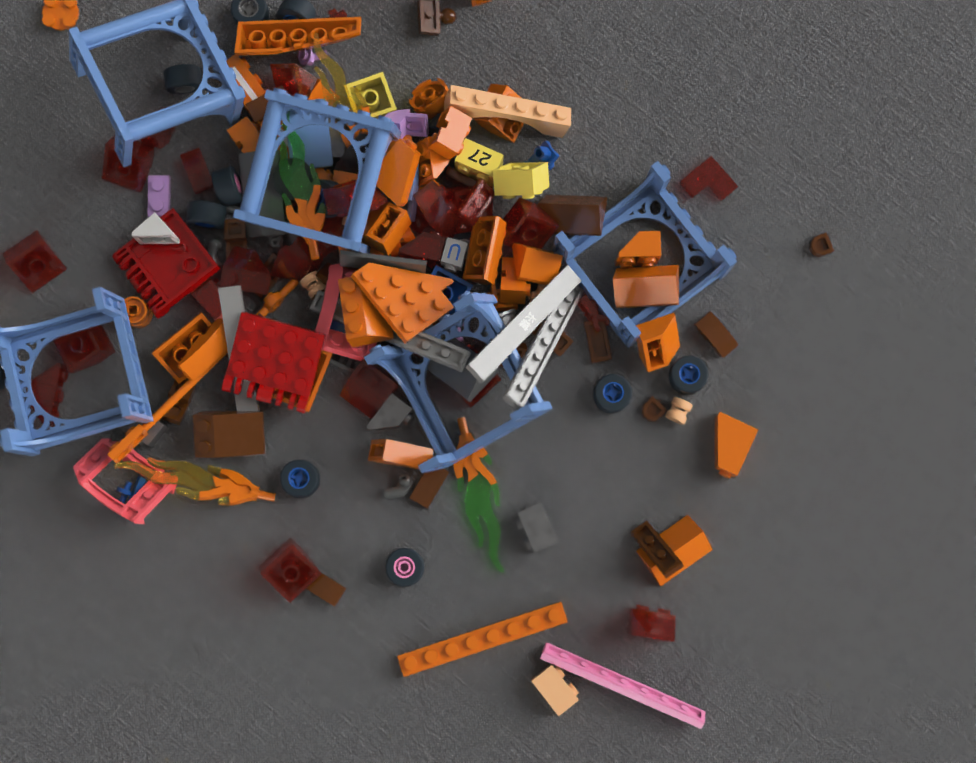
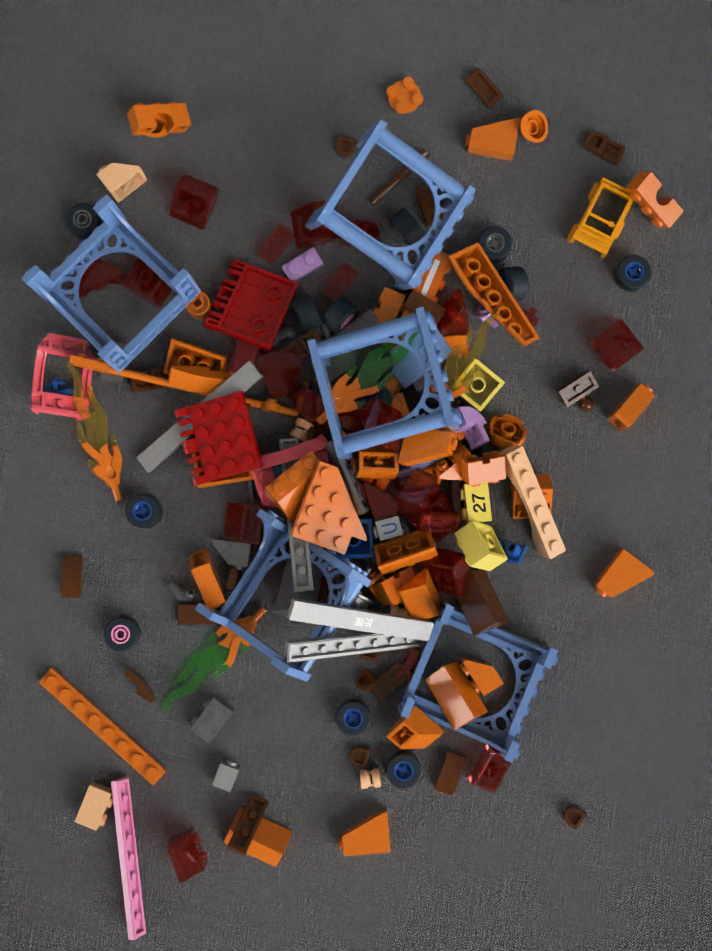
camera: 60 degrees right, 5 degrees up
white slope [132,212,180,244] -> none
reddish brown slope [193,411,265,458] -> none
clear red slope [259,537,322,603] -> none
clear red tile [680,156,738,201] -> none
none -> reddish brown slope [123,667,156,703]
none -> light grey brick [212,759,240,792]
none -> reddish brown tile [226,569,242,589]
none -> clear red plate [257,223,295,266]
none -> reddish brown tile [335,135,357,158]
none -> reddish brown tile [356,668,379,692]
none -> reddish brown bar [369,149,428,206]
none -> reddish brown tile [414,185,444,226]
none -> clear red slope [468,745,511,793]
none -> orange slope [593,549,655,598]

